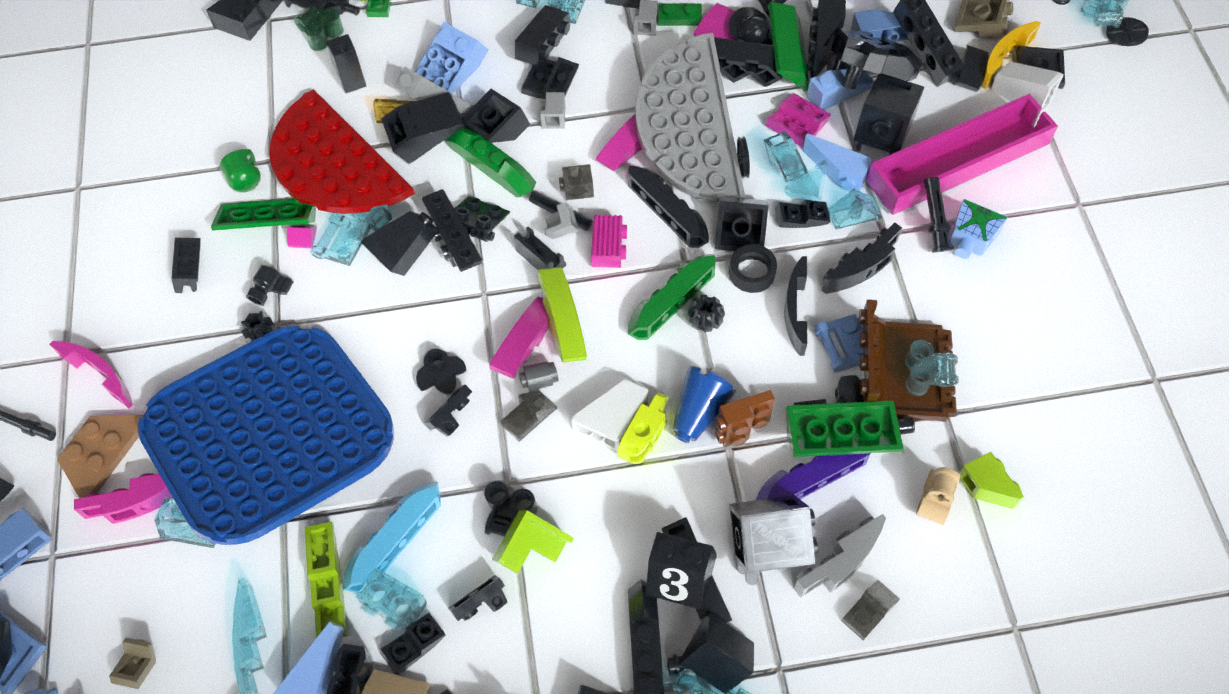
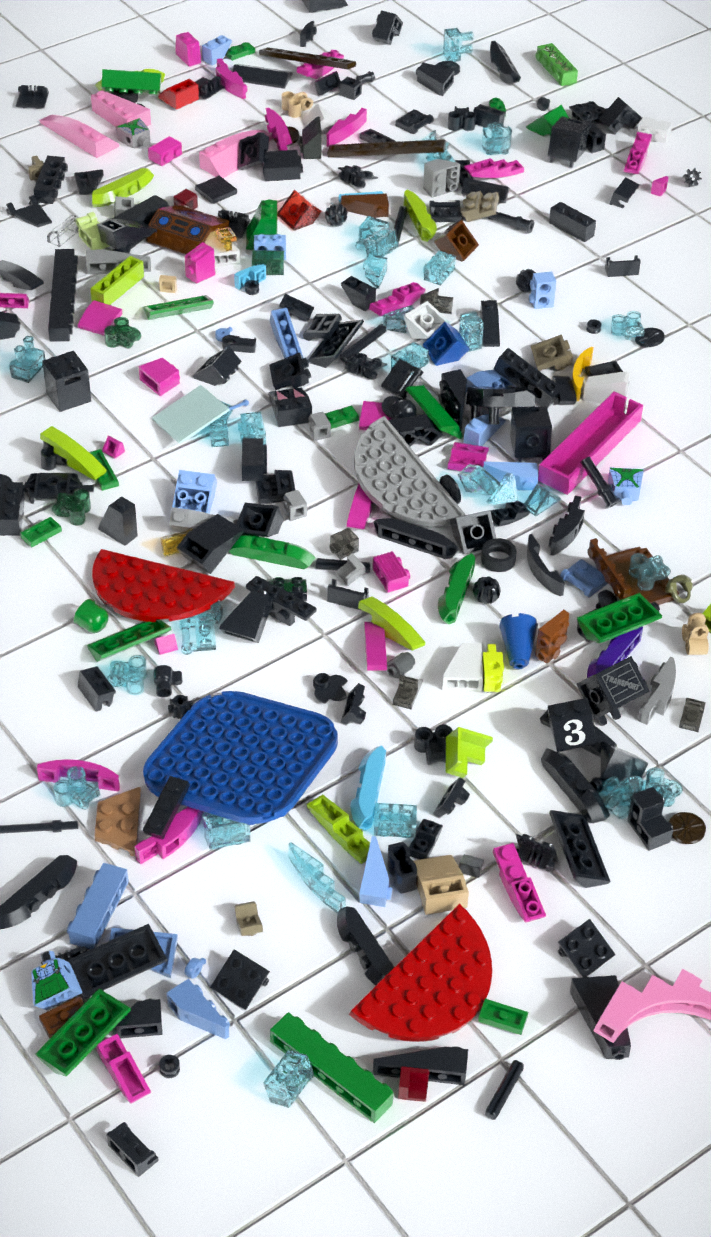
camera: 30 degrees left, 15 degrees down
none -> green plate [20,517,62,548]
none -> clear light blue piece [54,766,101,810]
none -> clear light blue piece [107,655,147,696]
none -> black plate [143,776,190,839]
none -> olive piece [665,574,693,603]

